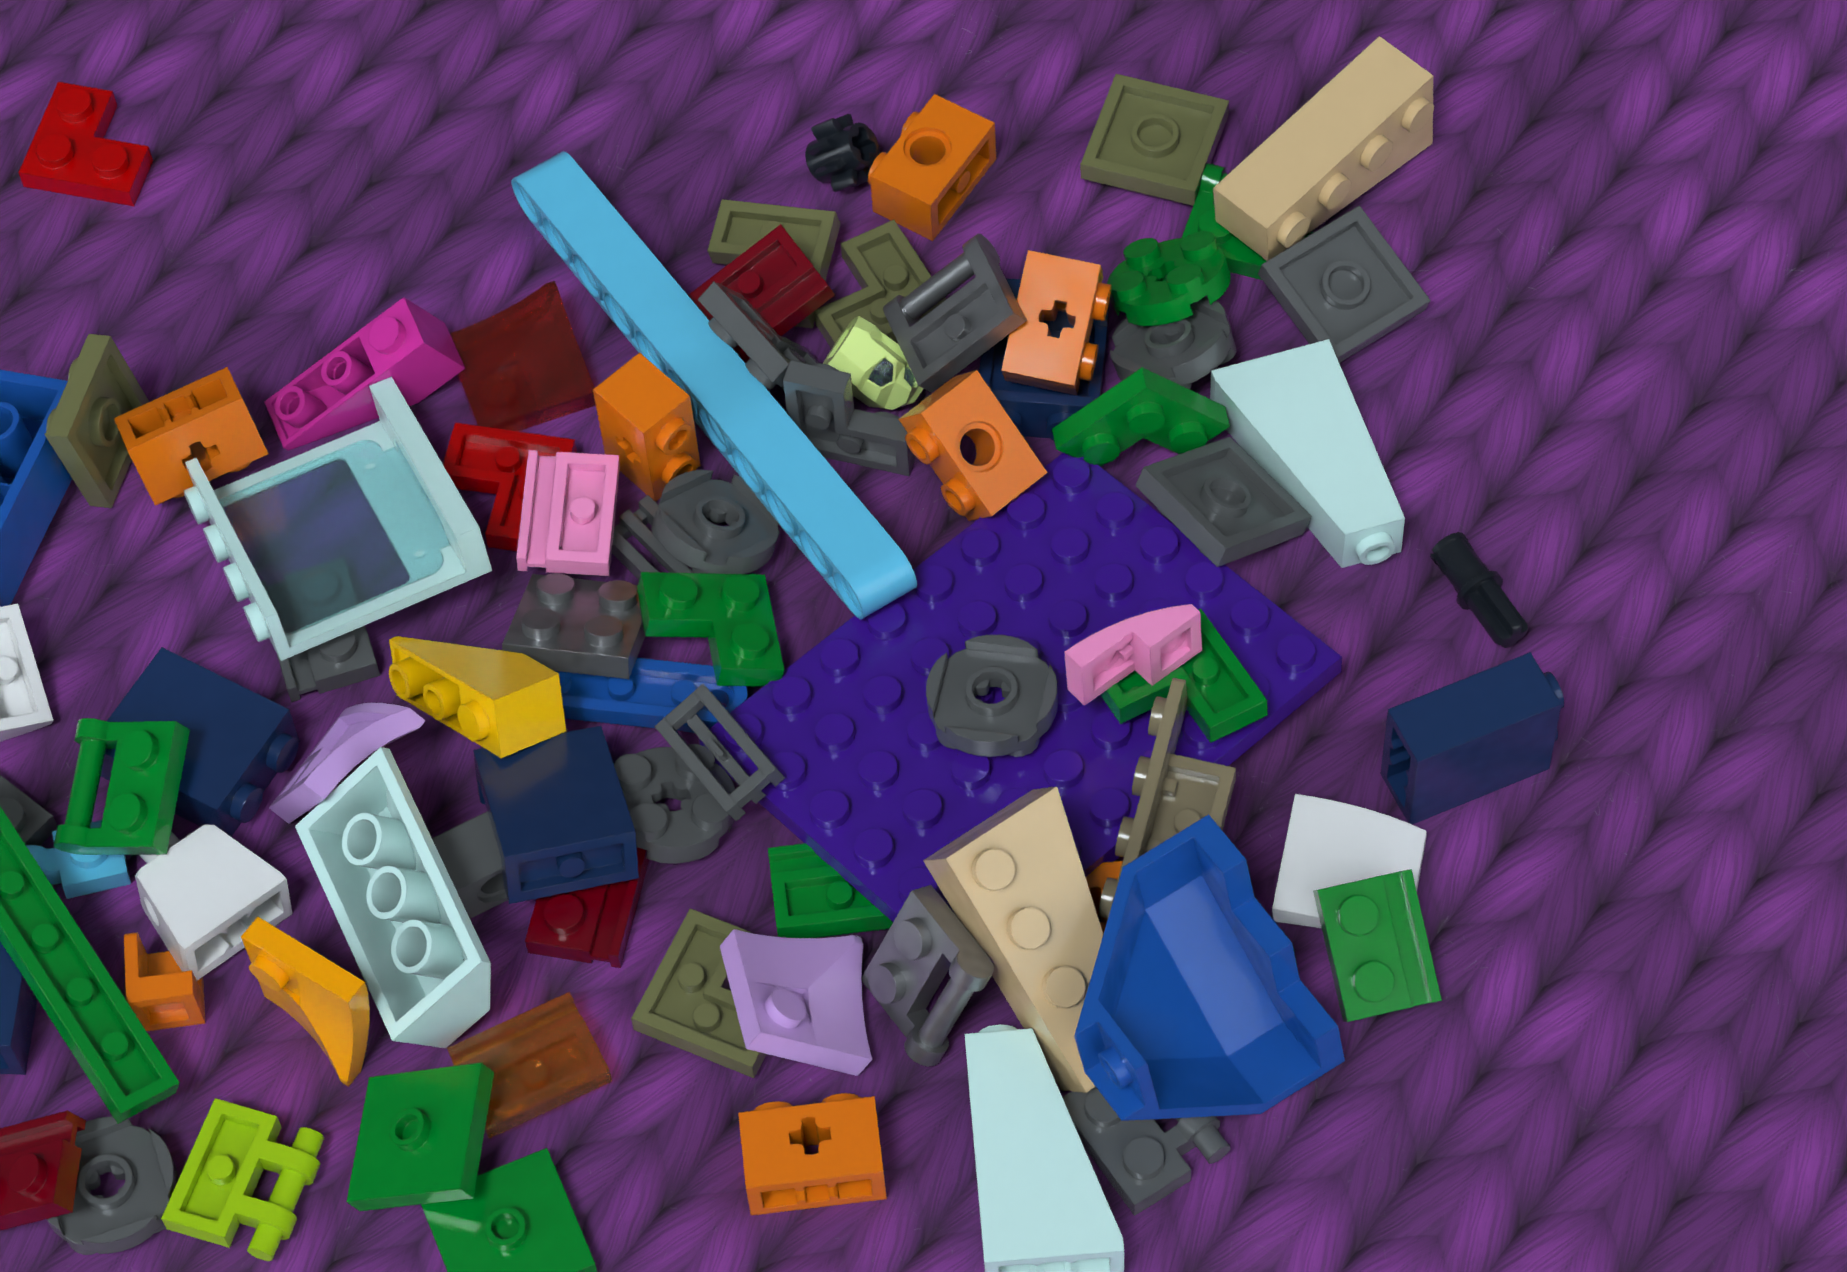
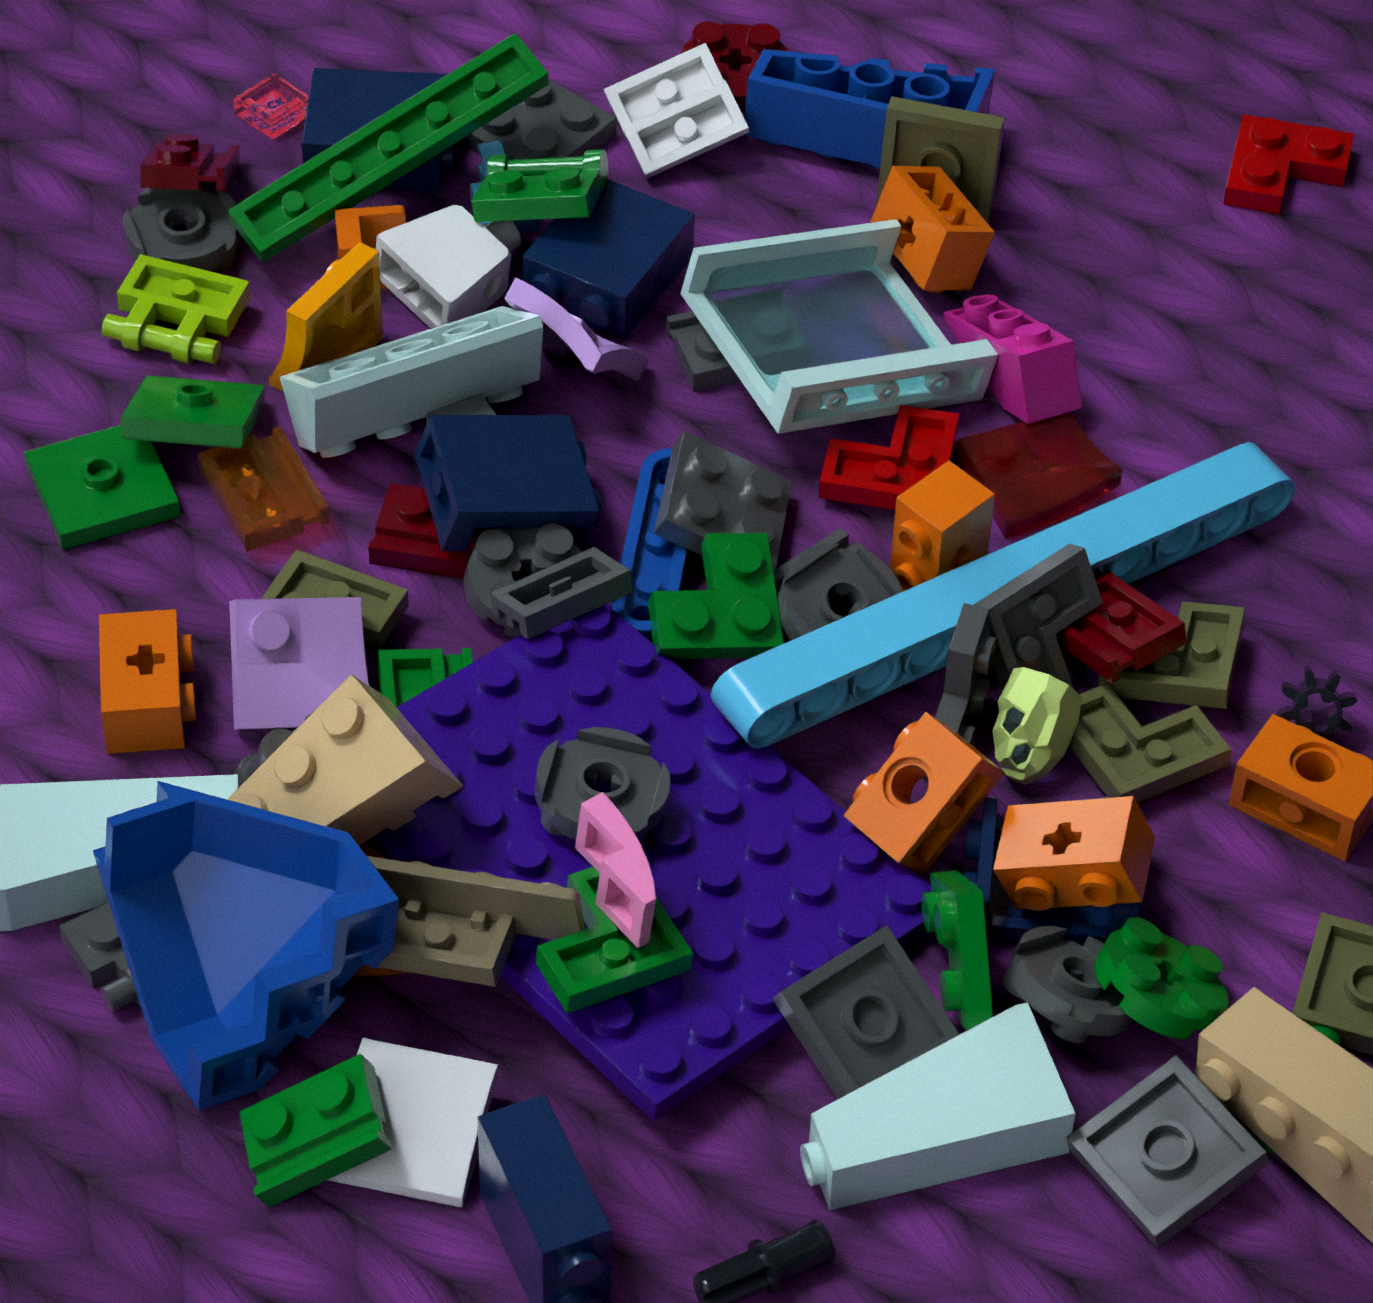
camera: 85 degrees right, 10 degrees down
yellow slope [389,636,566,758] -> none
bright pink plate [516,450,620,576] -> none
flat silver plate [883,233,1027,393] -> none

